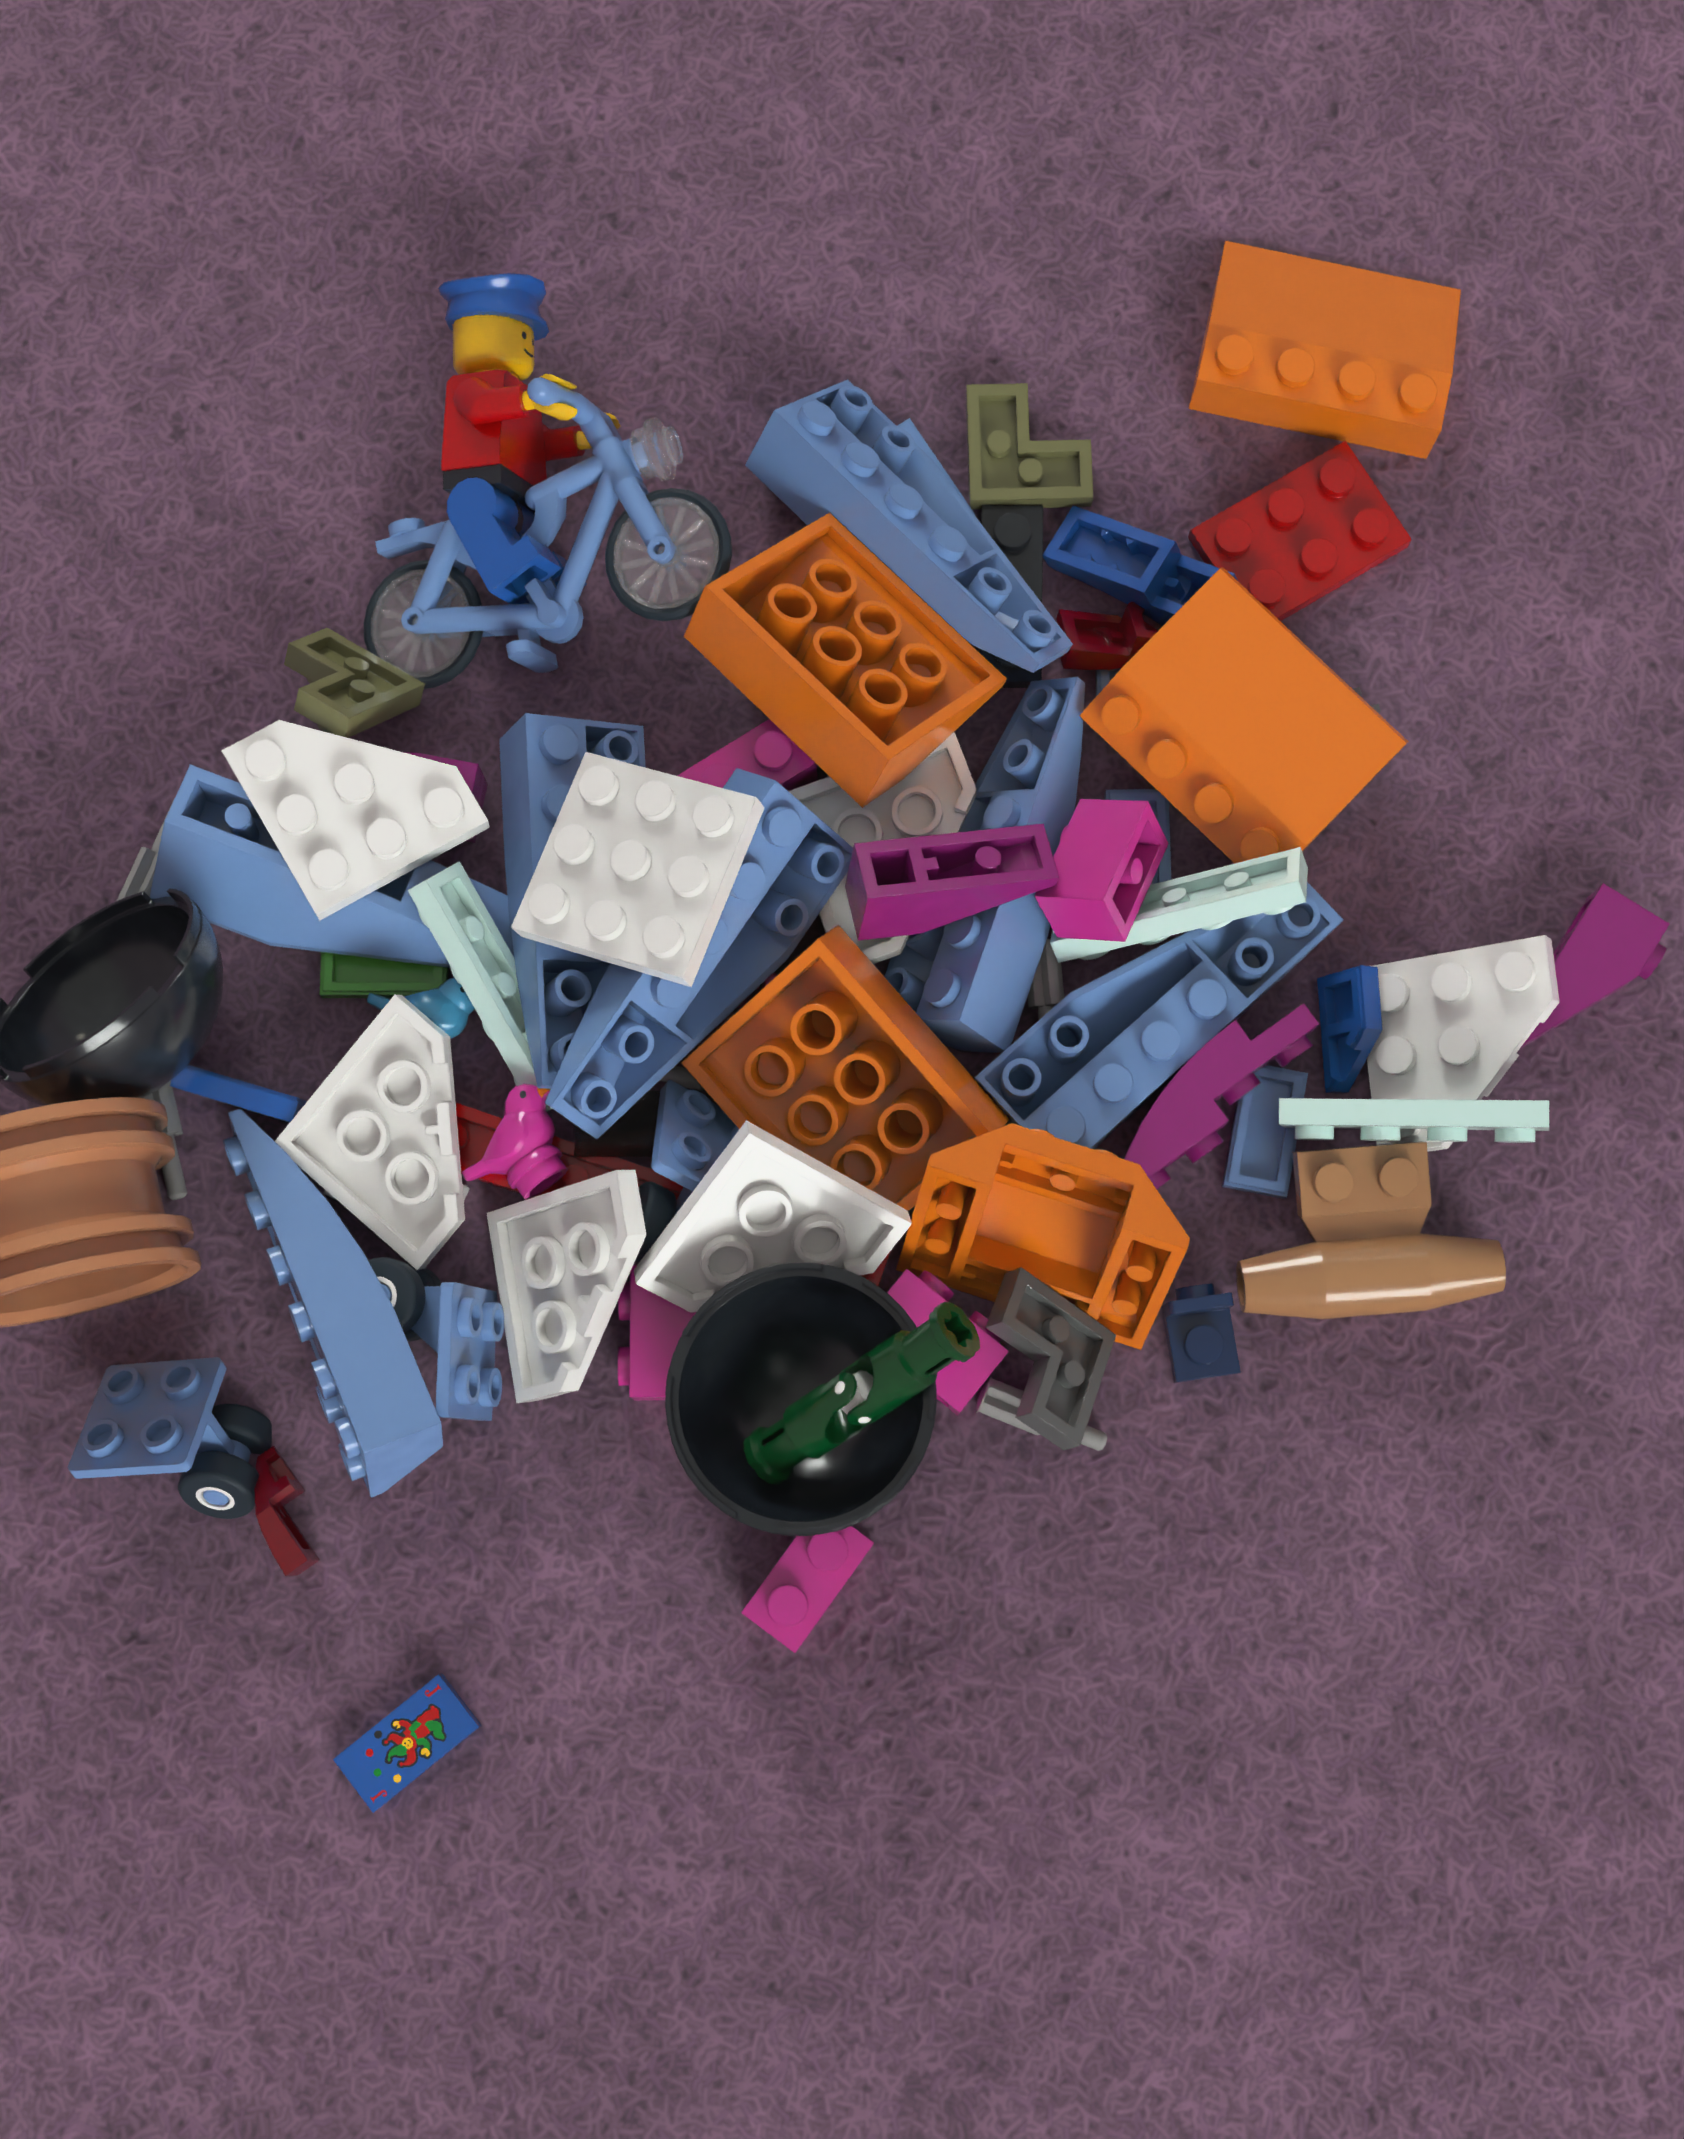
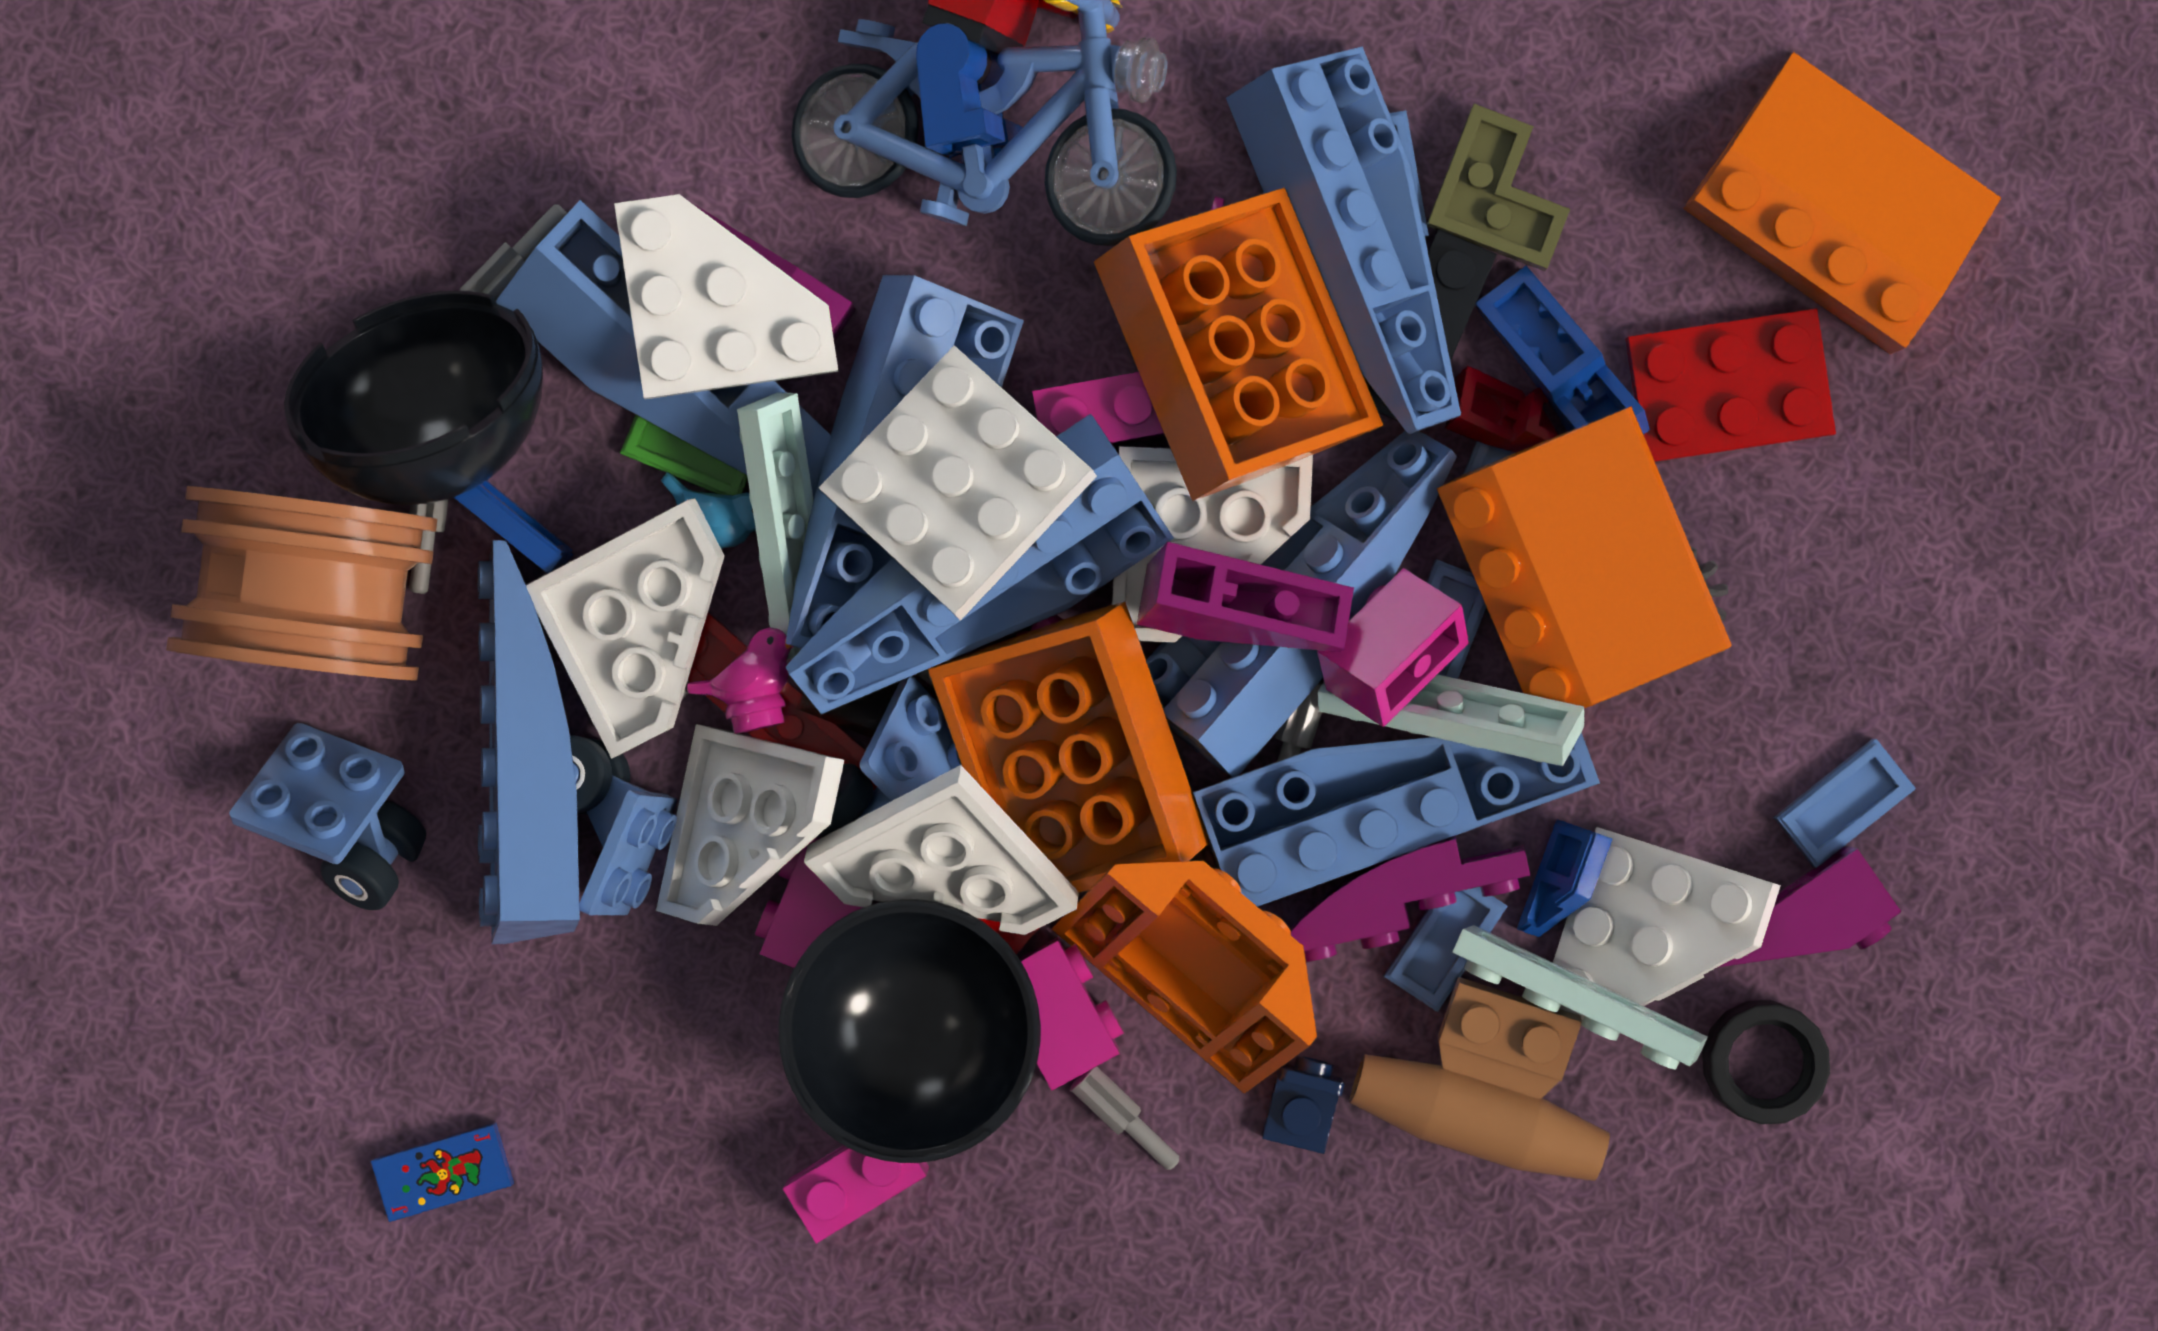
camera: 25 degrees right, 10 degrees up
dark red slope [254,1446,320,1576] -> none
olive plate [284,628,425,738] -> none
dark green piece [744,1302,980,1485] -> none
dark grey plate [986,1267,1116,1451] -> none
none -> black tyre [1702,1000,1830,1125]
none -> medium blue tile [1773,739,1916,868]

